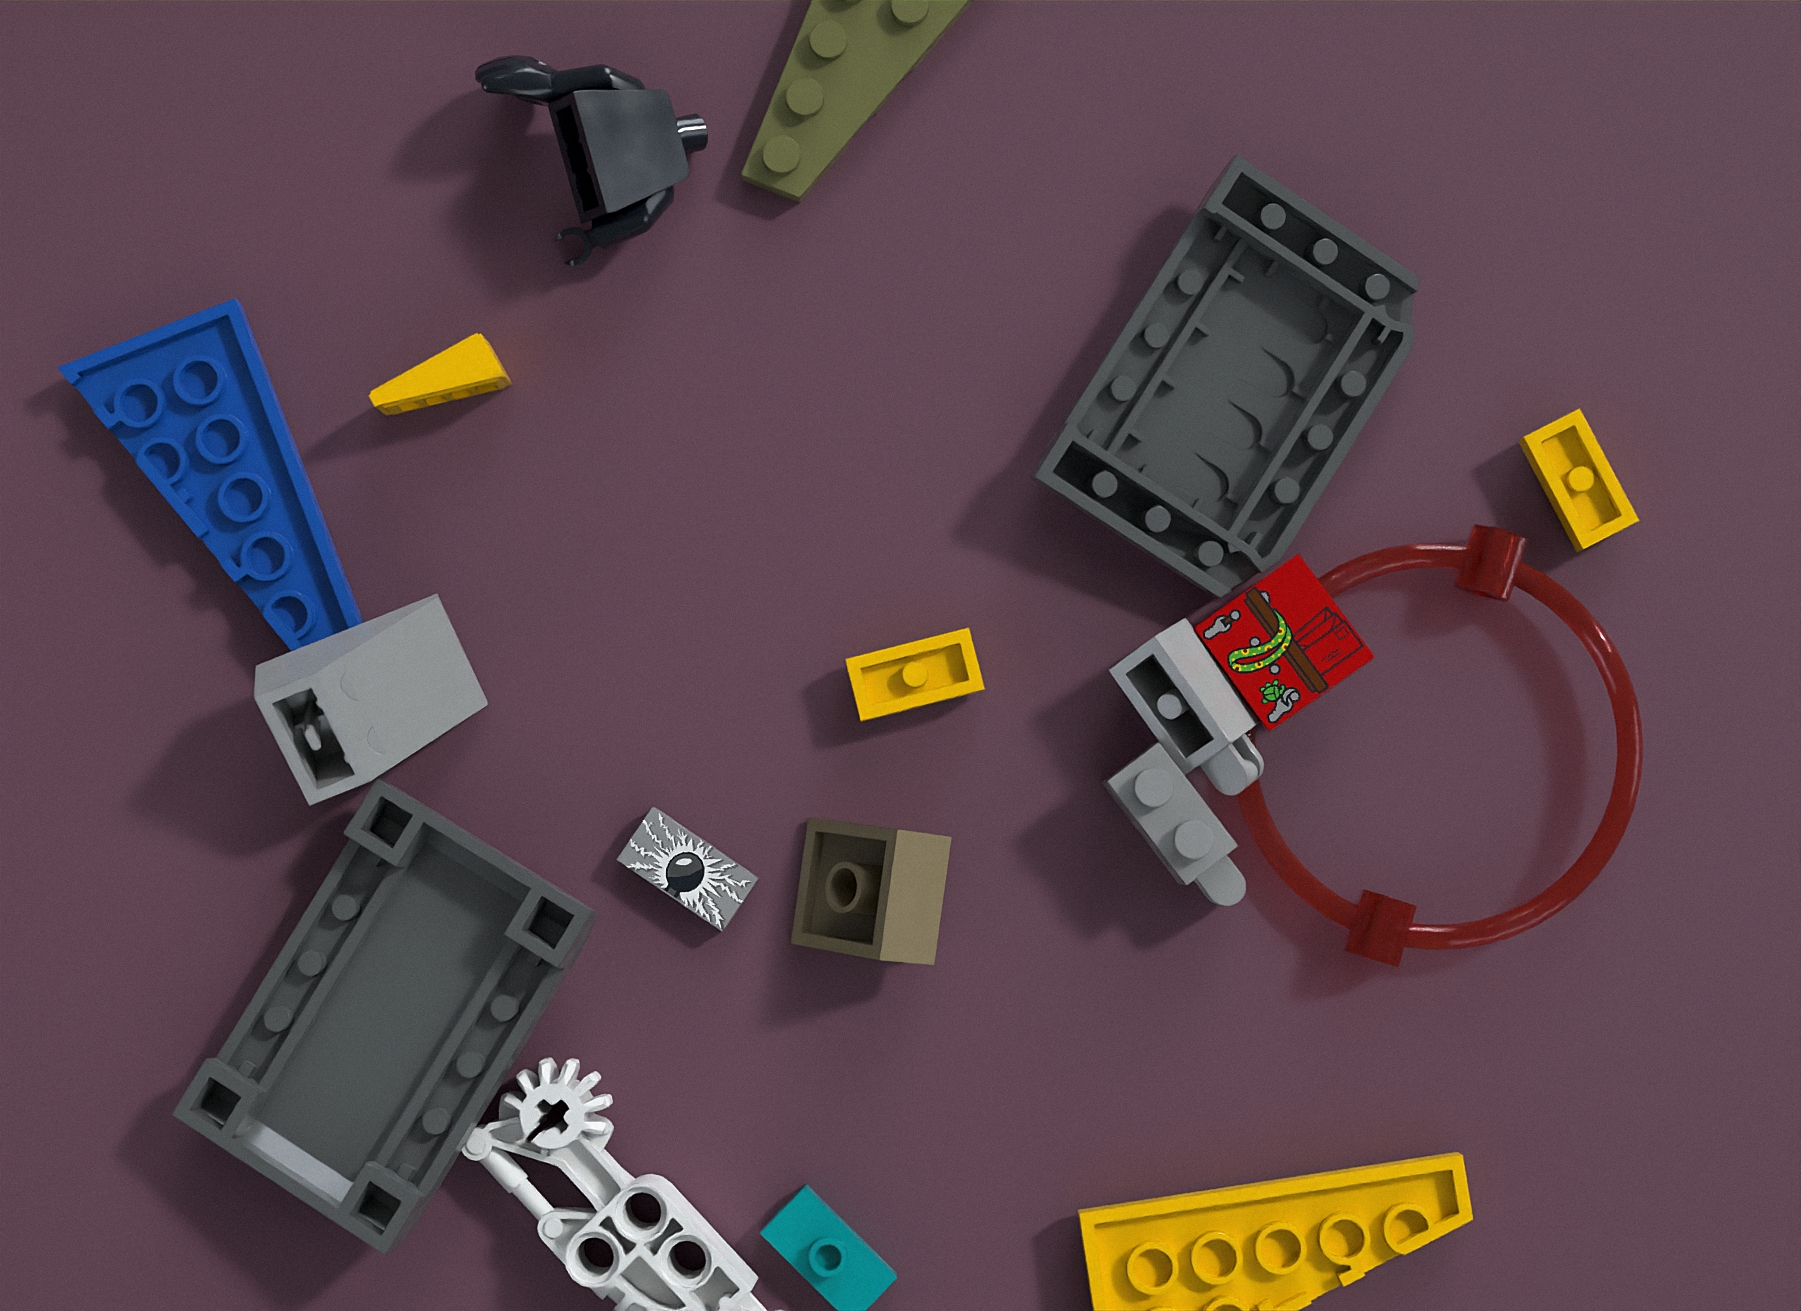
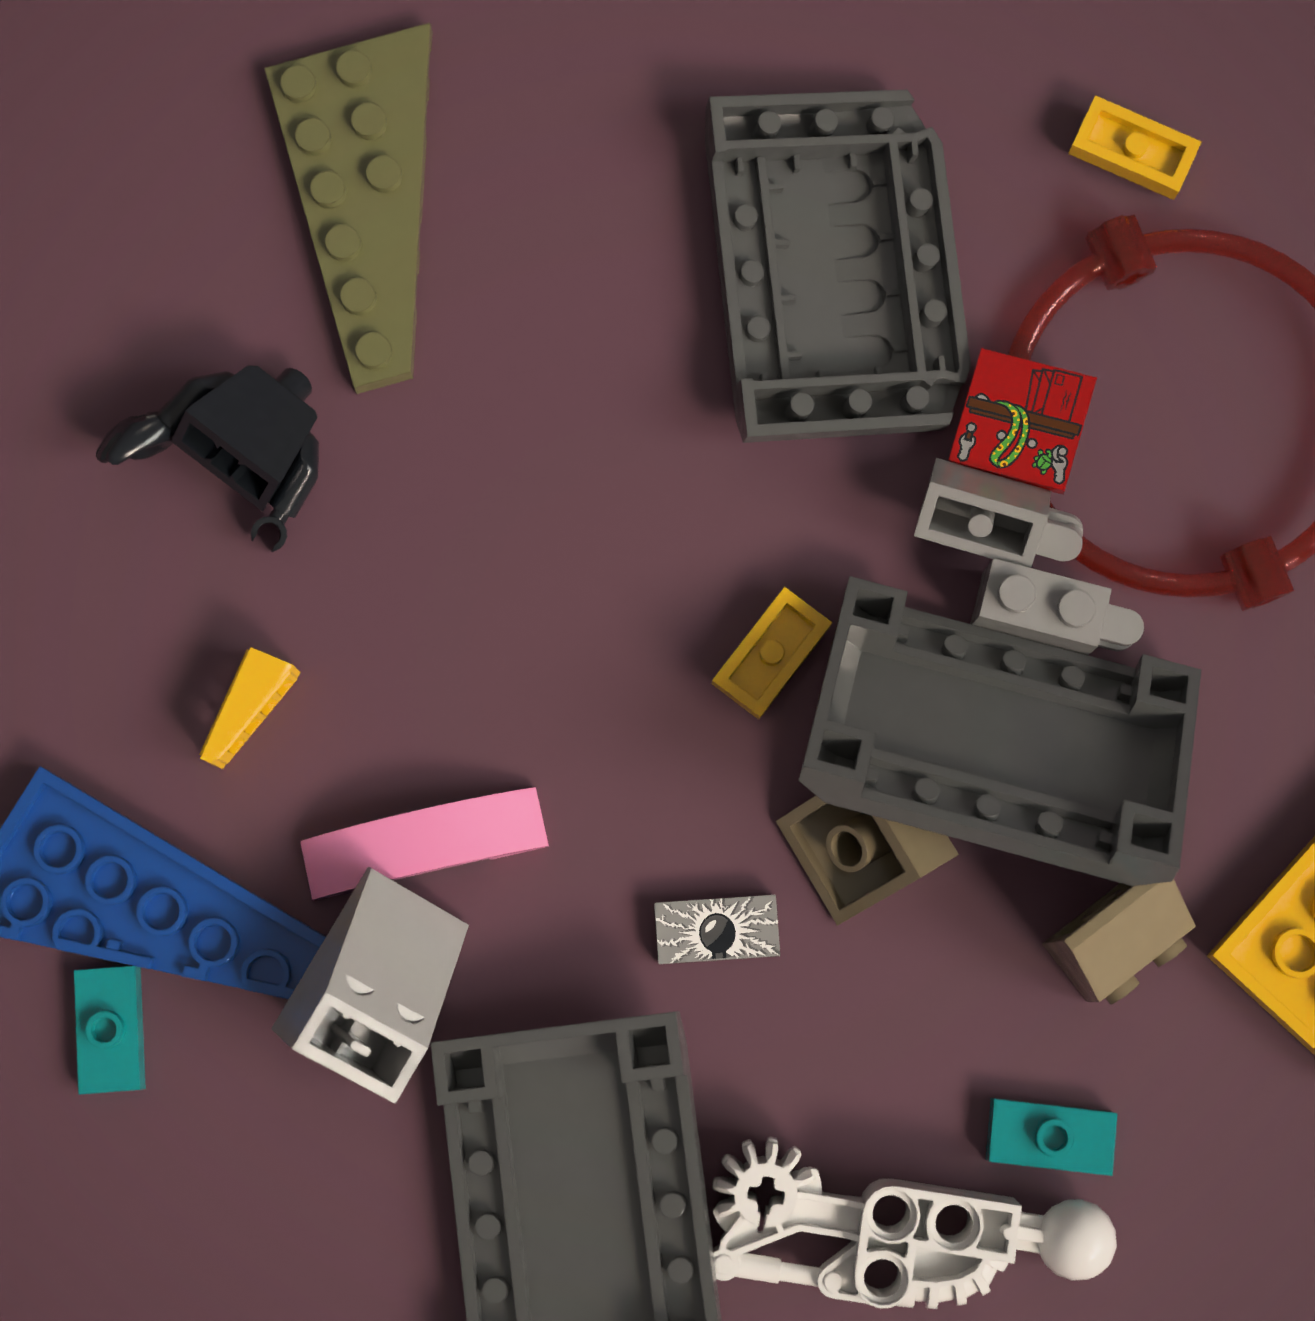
camera: 35 degrees left, 5 degrees down
none -> teal plate [74,966,146,1095]
none -> bright pink slope [300,787,549,901]
none -> dark grey slope [798,576,1202,886]
none -> dark tan slope [1042,879,1196,1005]

